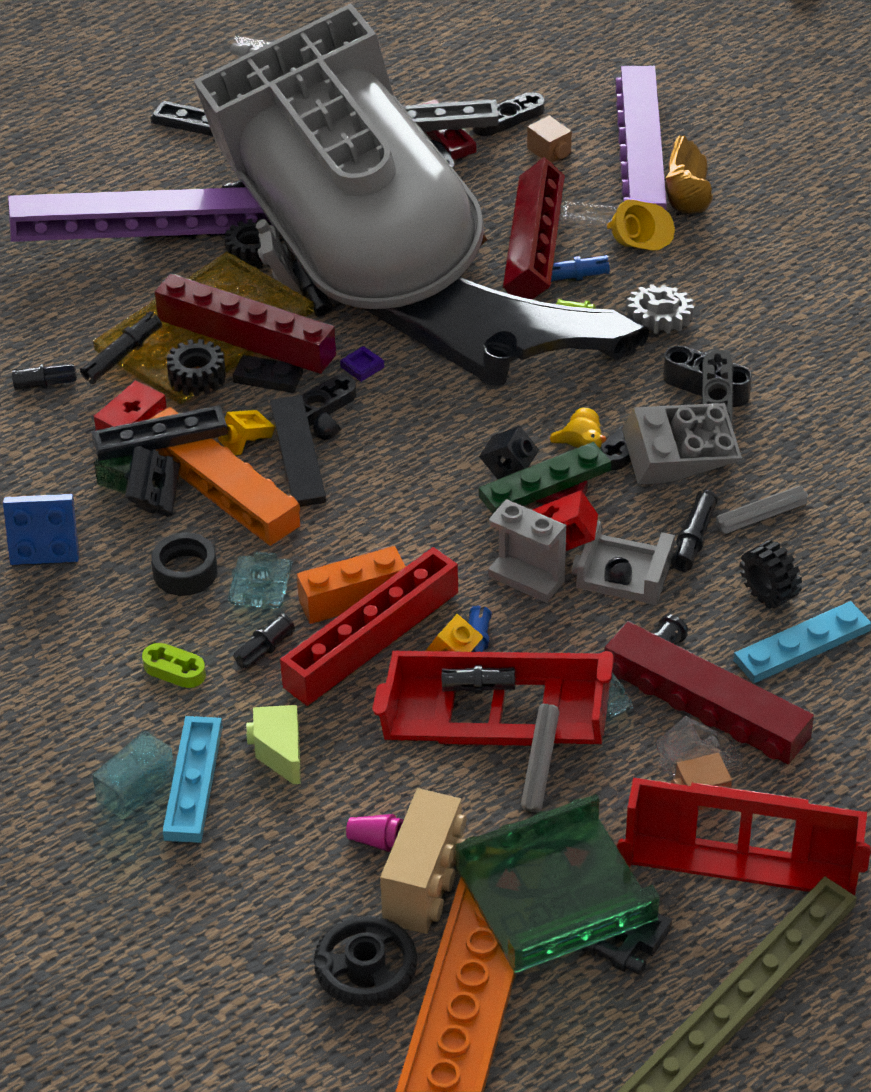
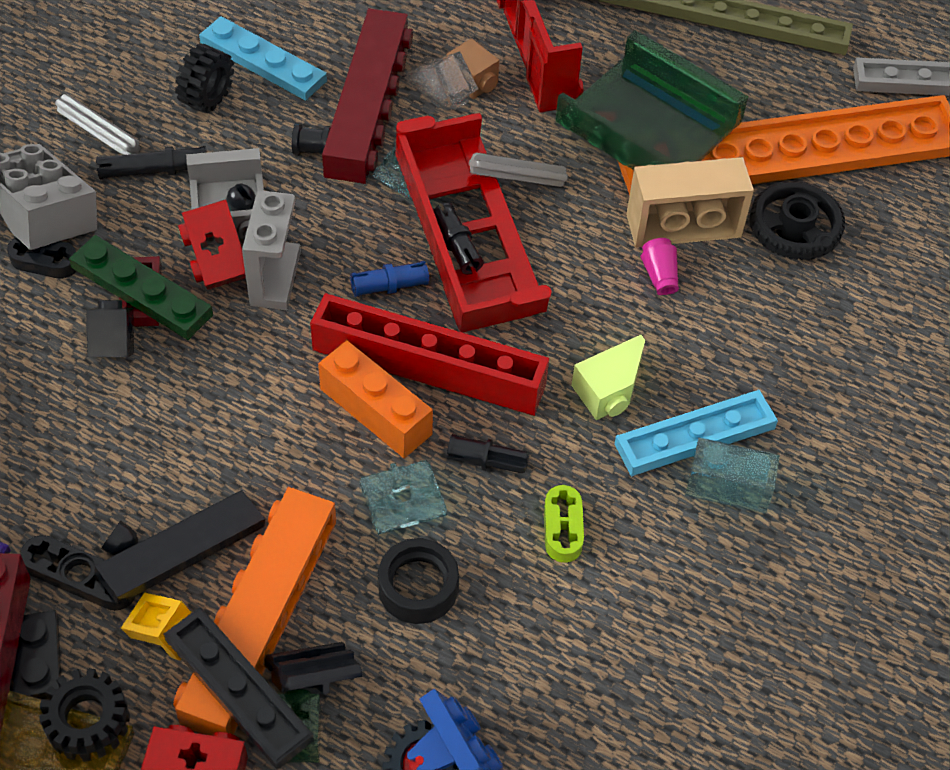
camera: 120 degrees left, 10 degrees up
yellow bracket [426,614,483,652] -> none
yellow animal [550,408,606,448] -> none

